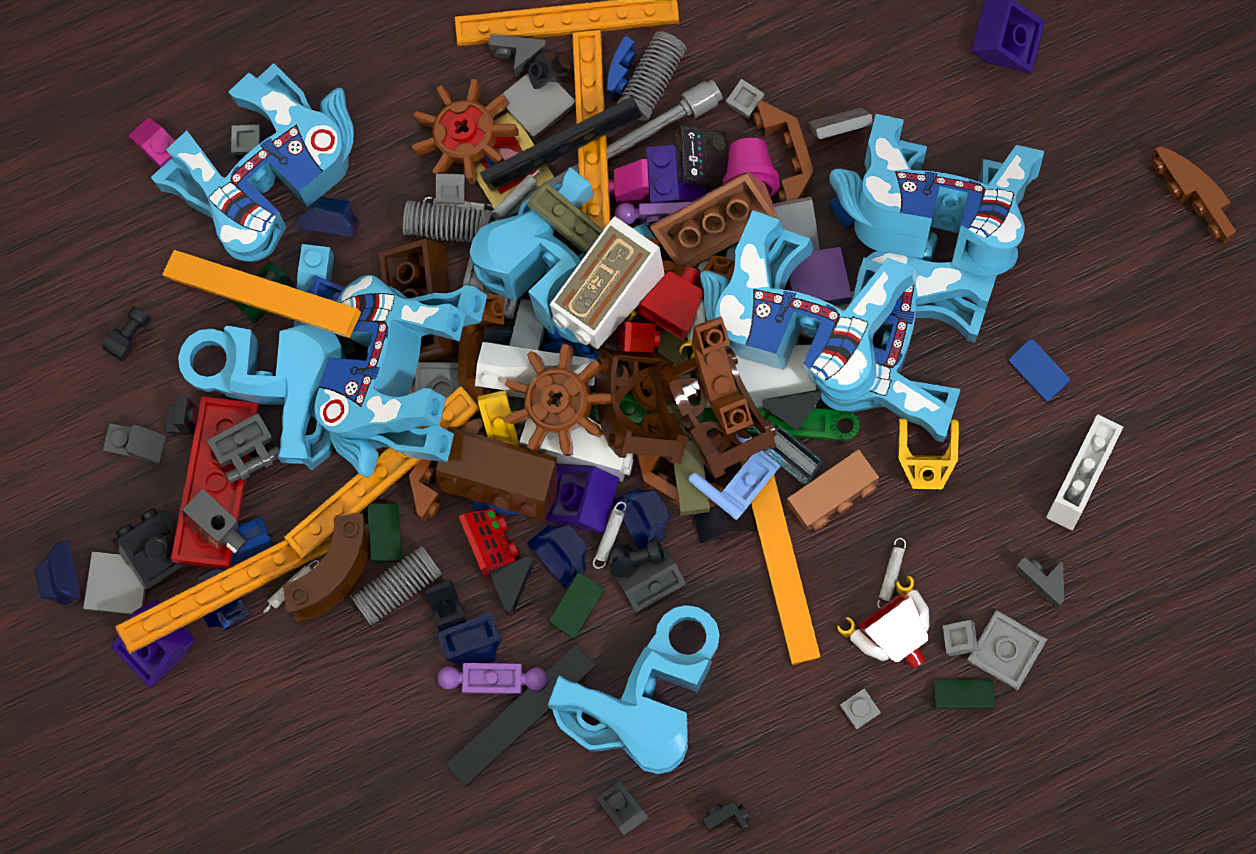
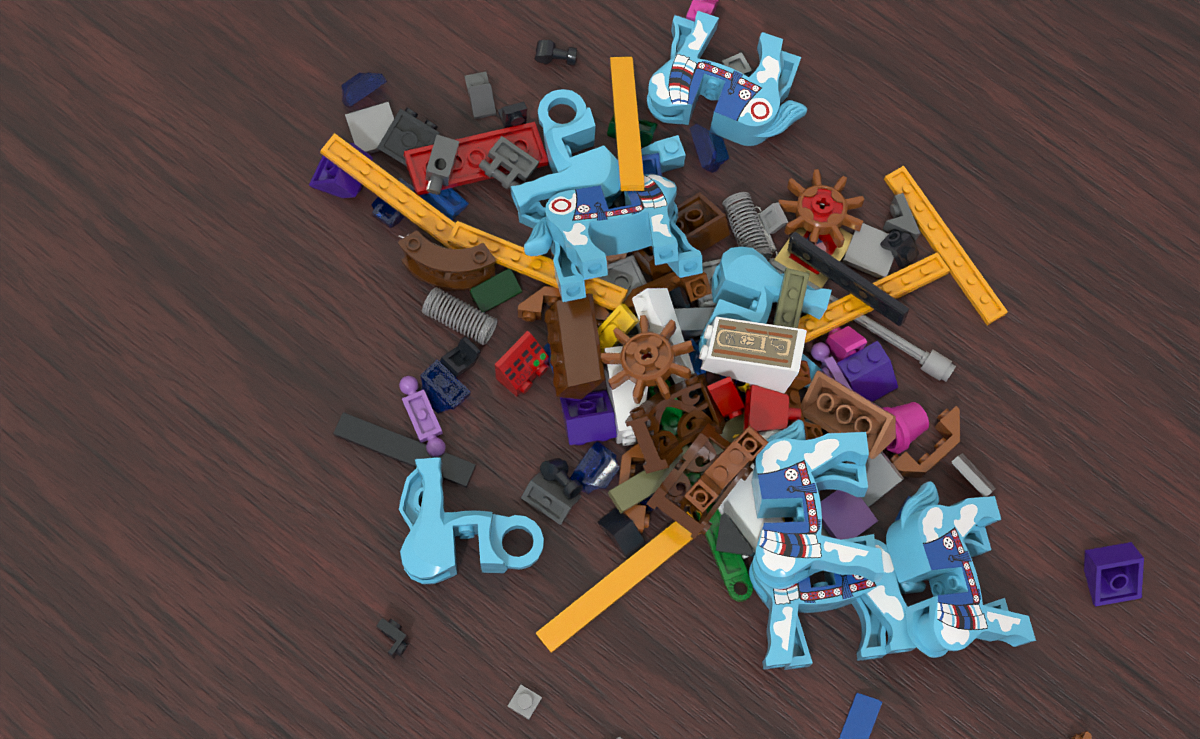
camera: 50 degrees right, 5 degrees down
white piece [489,171,541,223] -> none
black slope [489,556,535,616] -> none
clear blue slope [527,523,588,588] -> none
dark green slope [549,572,605,639] -> none
white piece [593,502,626,569] -> none
dark grey slope [596,781,648,835] -> none
blue slope [607,36,636,101] -> none
light grey piece [617,31,687,121] -> none
clear smoke plate [674,125,728,189] -> none
light blue plate [689,432,783,520] -> none
light grey plate [726,79,765,119] -> none
slope [762,426,822,485] -> none
nougat brick [787,449,879,532] -> none
torso [837,576,929,668] -> none
white piece [877,538,906,608] -> none
yellow piece [898,418,959,489] -> none

